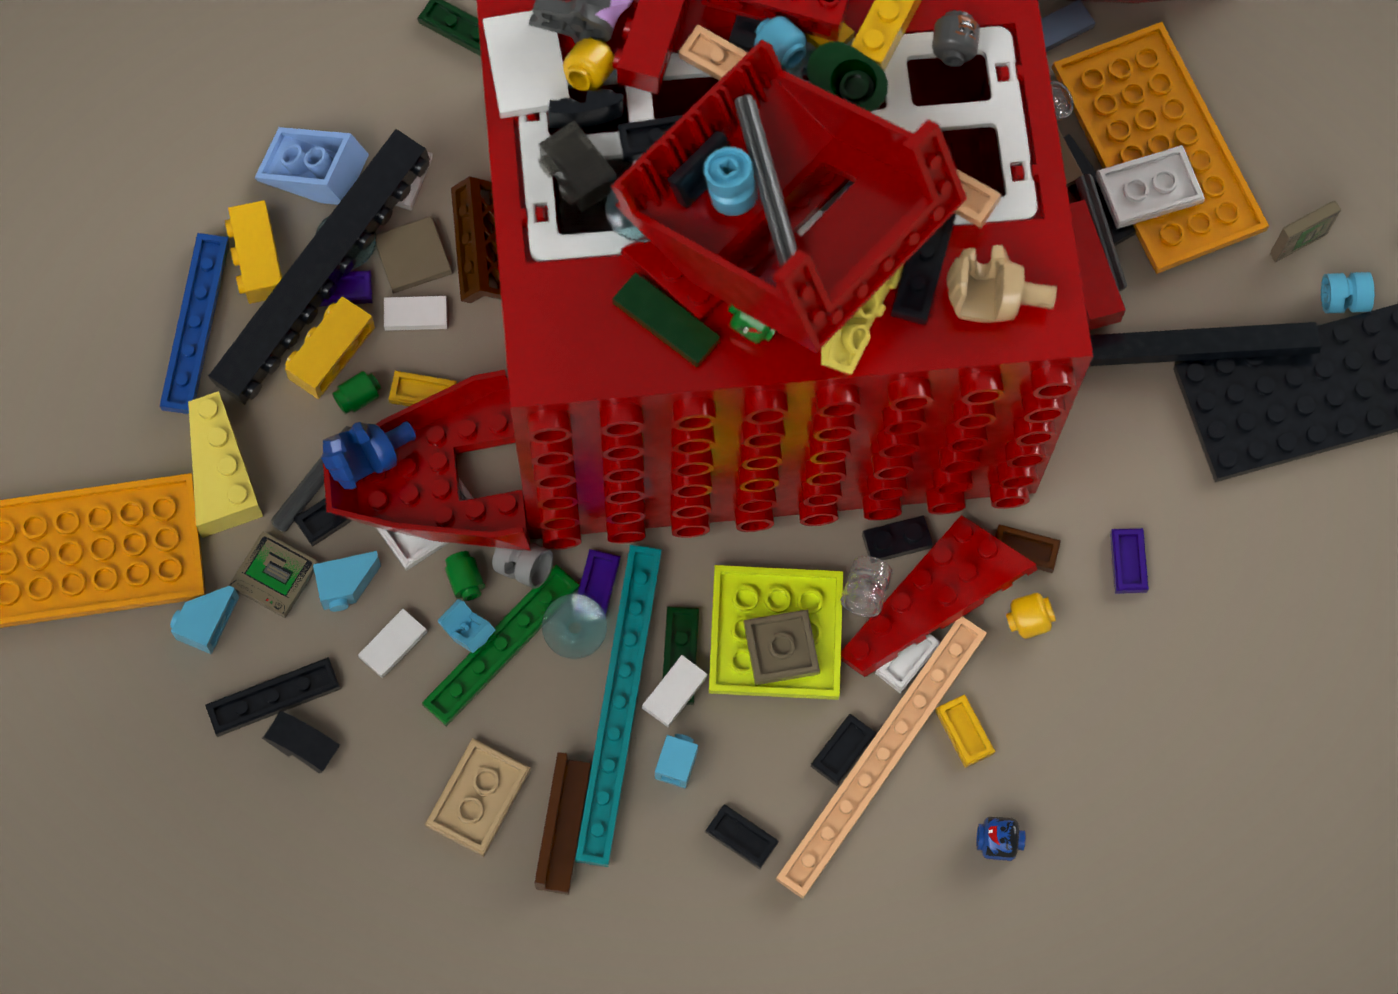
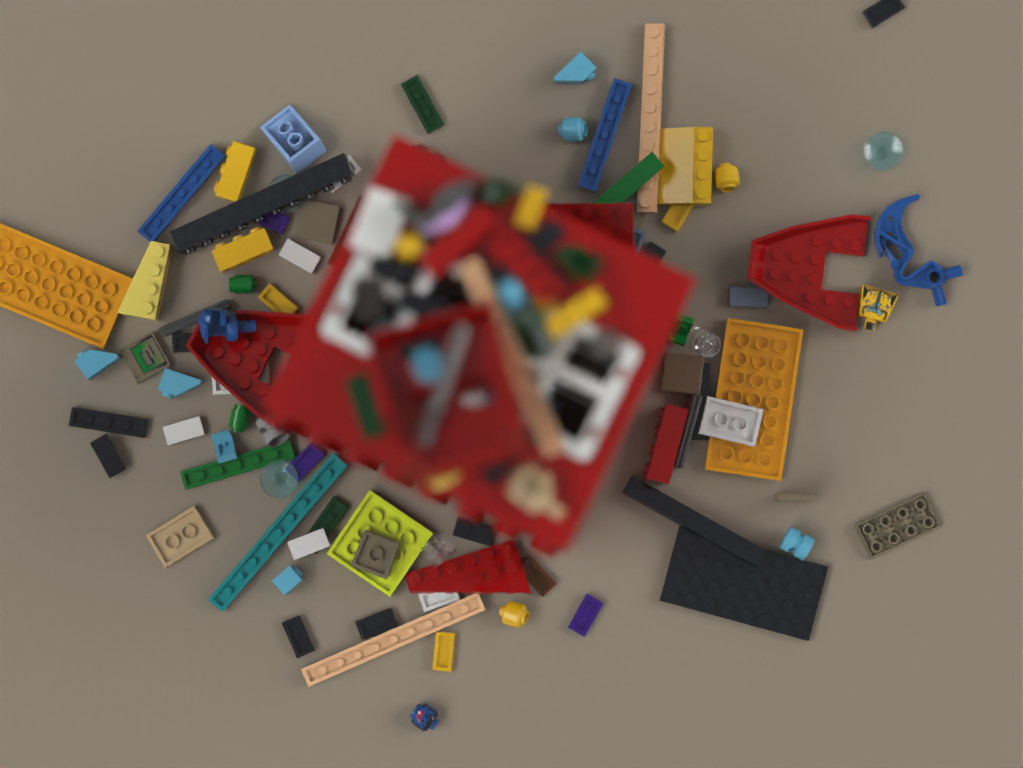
camera: 40 degrees right, 15 degrees up
reddish brown fence [534,752,591,895] -> none

